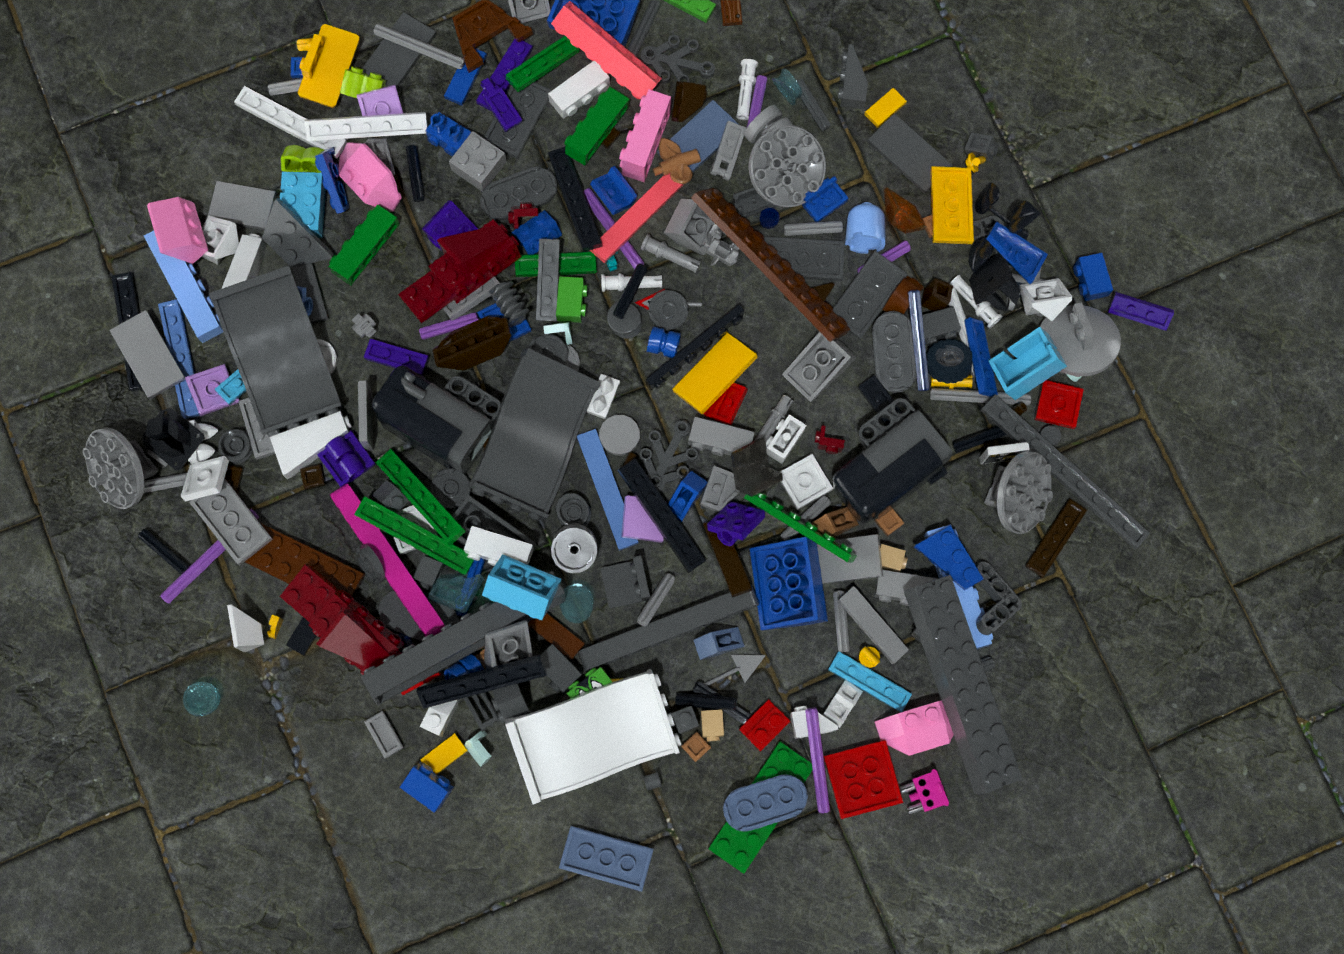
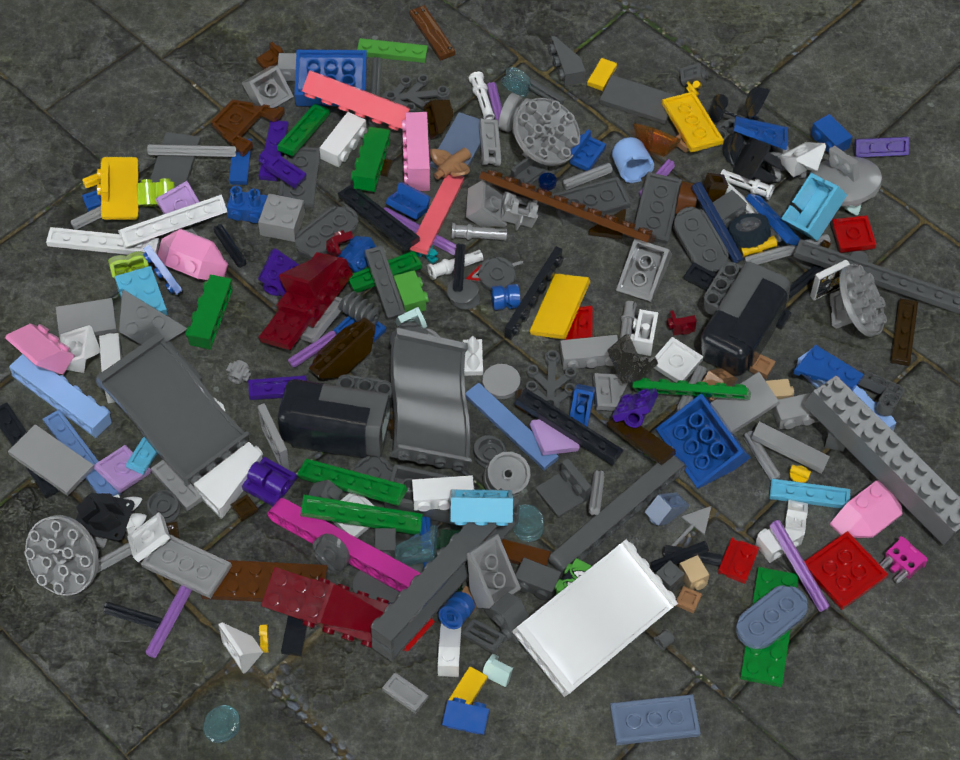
camera: 20 degrees left, 20 degrees down
dark grey arm [401,372,426,401] -> none
black tile [416,655,547,708] -> none

